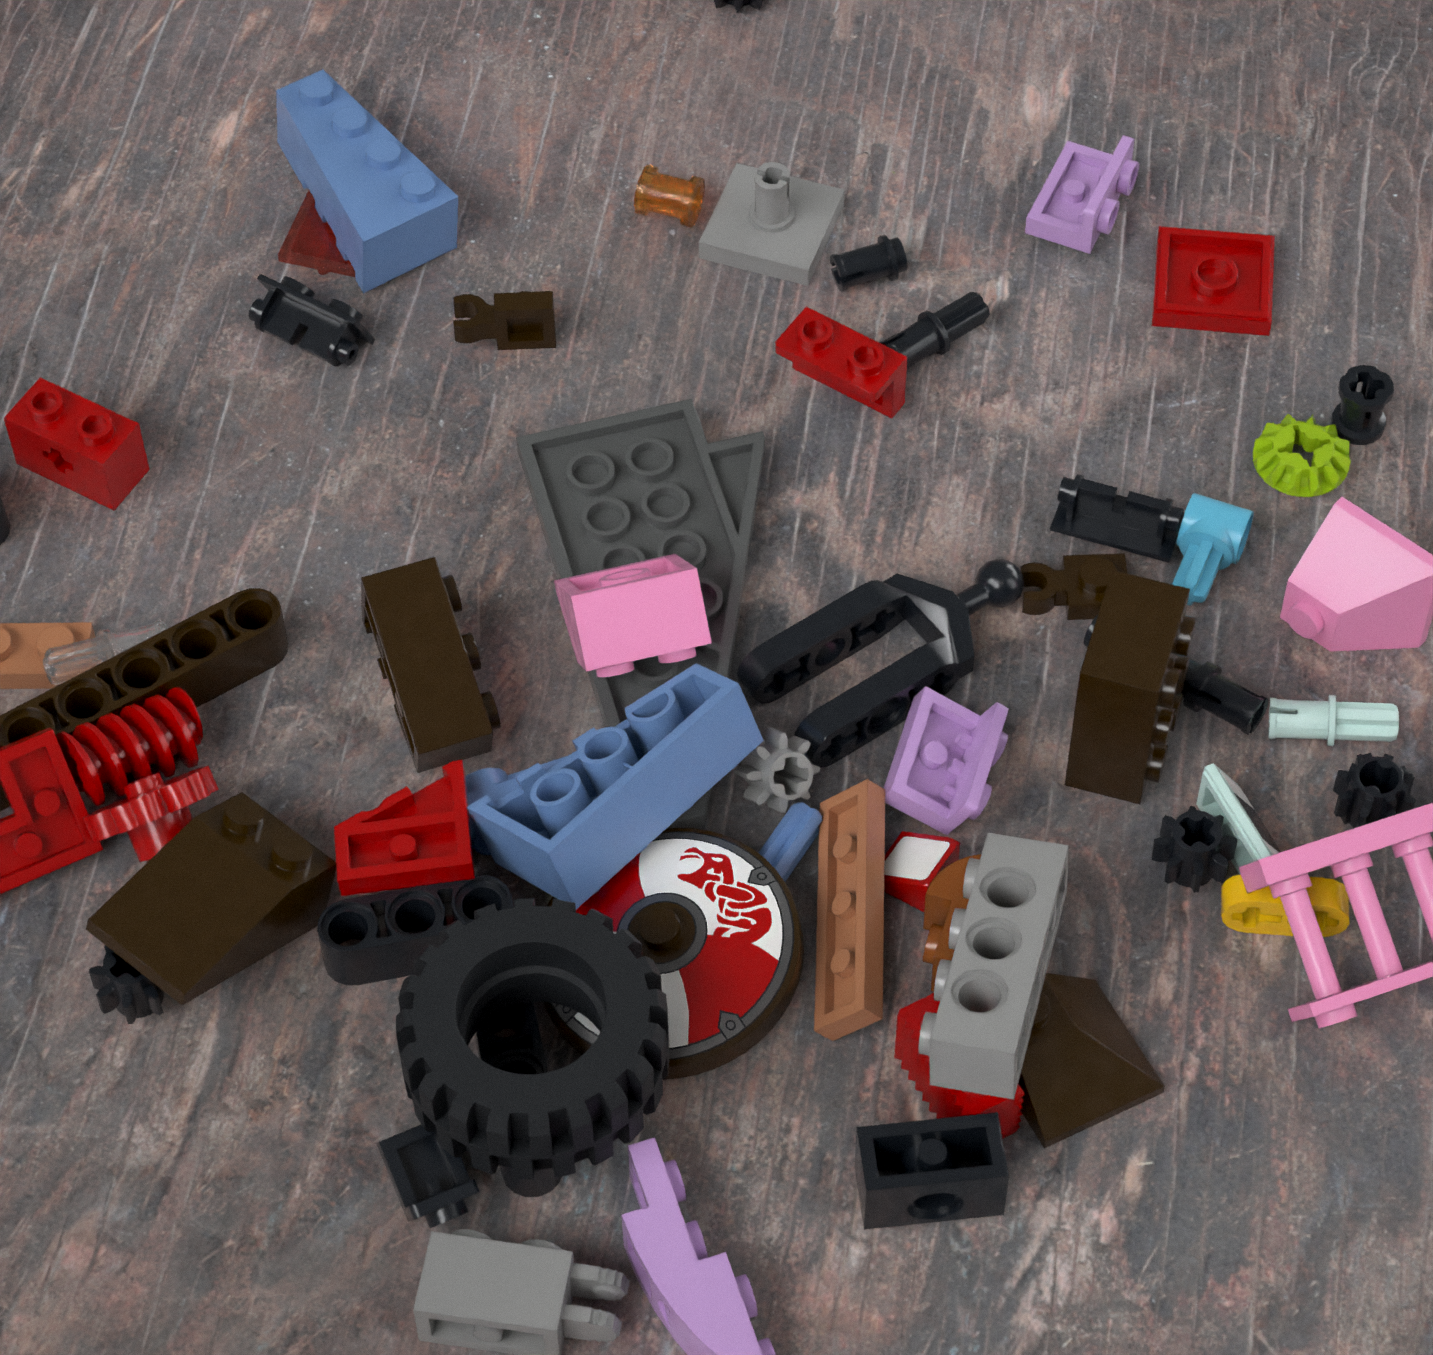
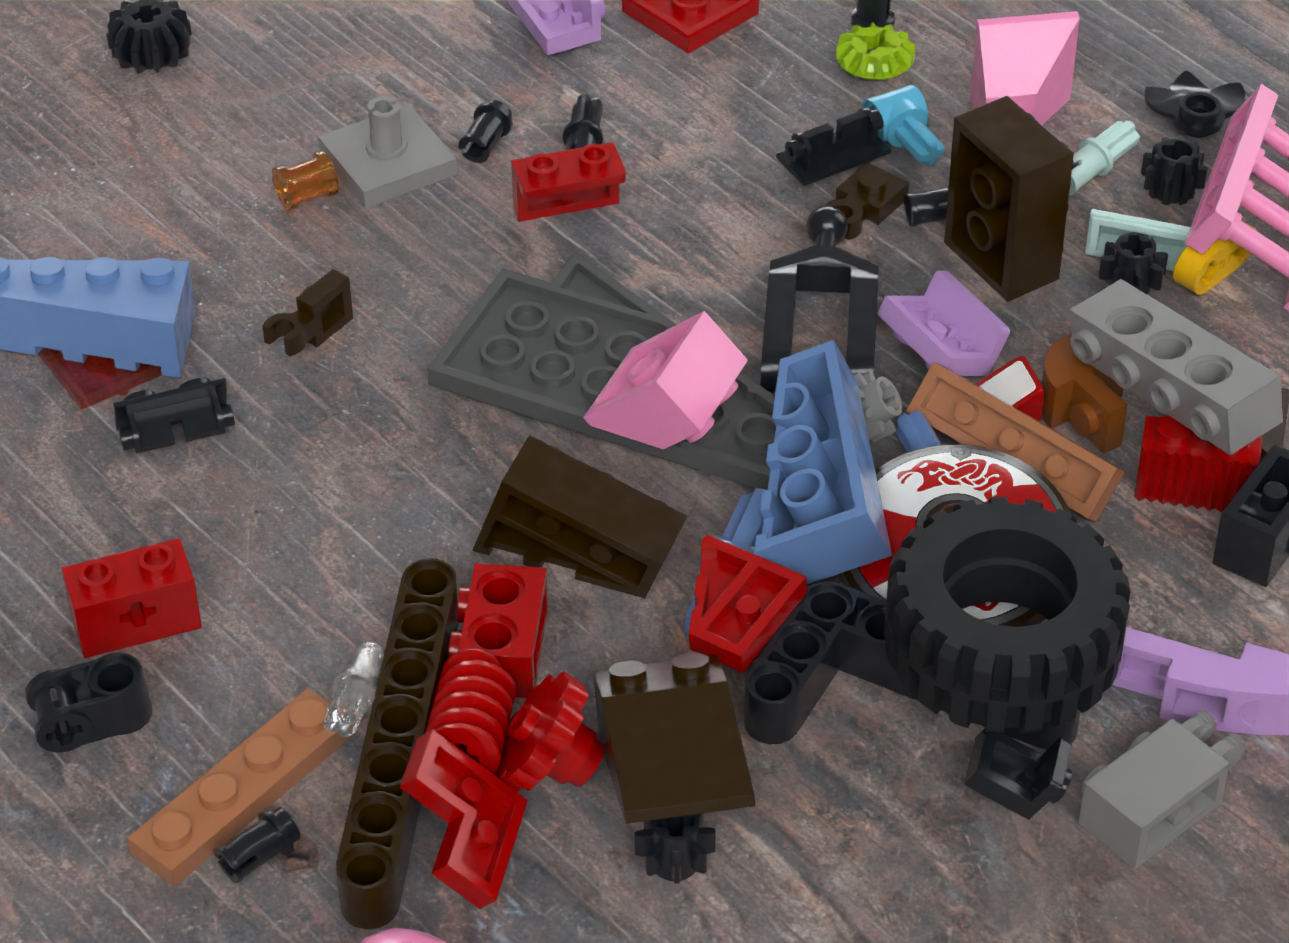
camera: 50 degrees left, 10 degrees down
none -> red brick [449,563,548,698]

